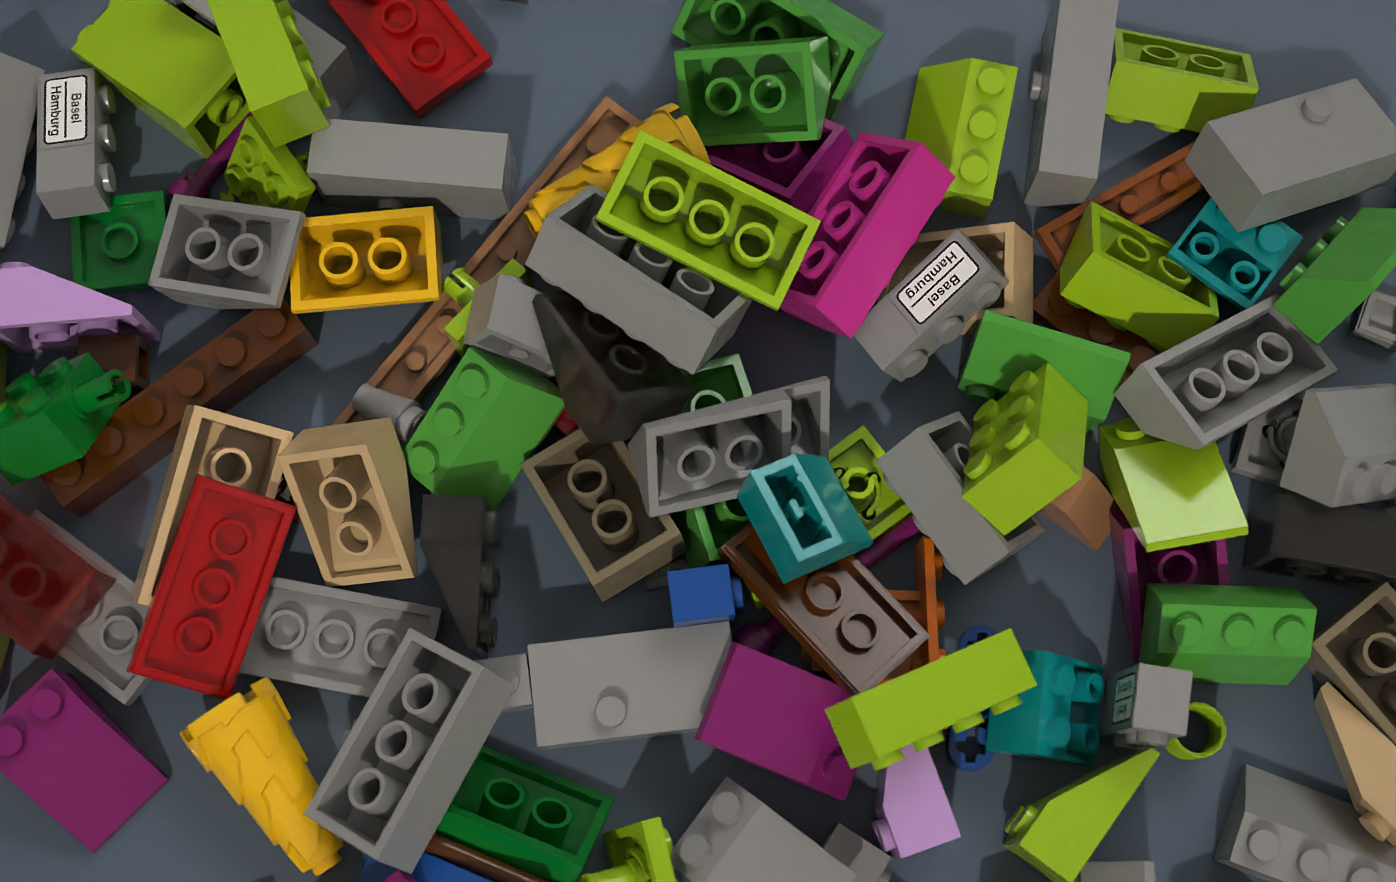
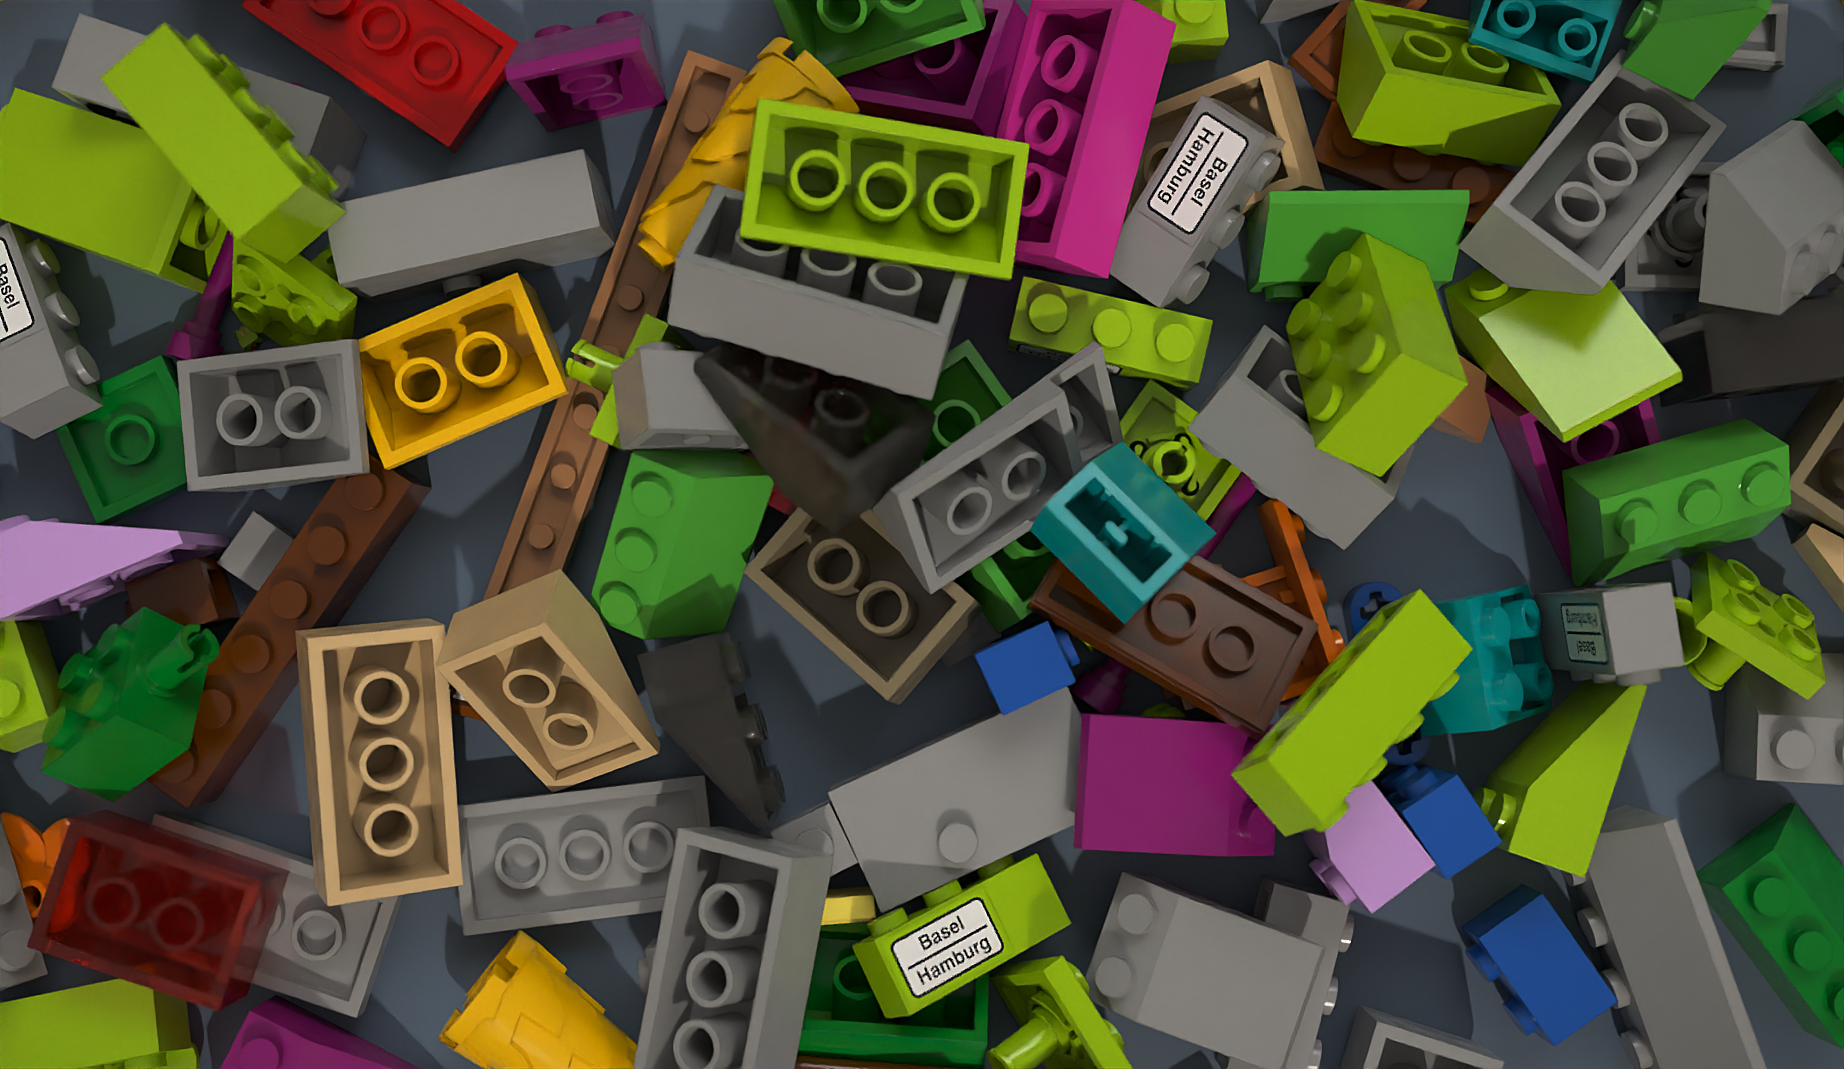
camera: 20 degrees left, 10 degrees up
red tile [127,474,297,700] -> none
light grey cone [352,383,427,445] -> none
none -> light grey tile [217,511,296,592]
none -> magenta slope [504,11,668,132]
none -> light yellow tile [821,886,877,925]
none -> lime brick [852,853,1071,1018]
none -> lime brick [1005,276,1213,392]
none -> blue brick [1380,763,1503,880]
none -> lime plate [1687,550,1826,700]

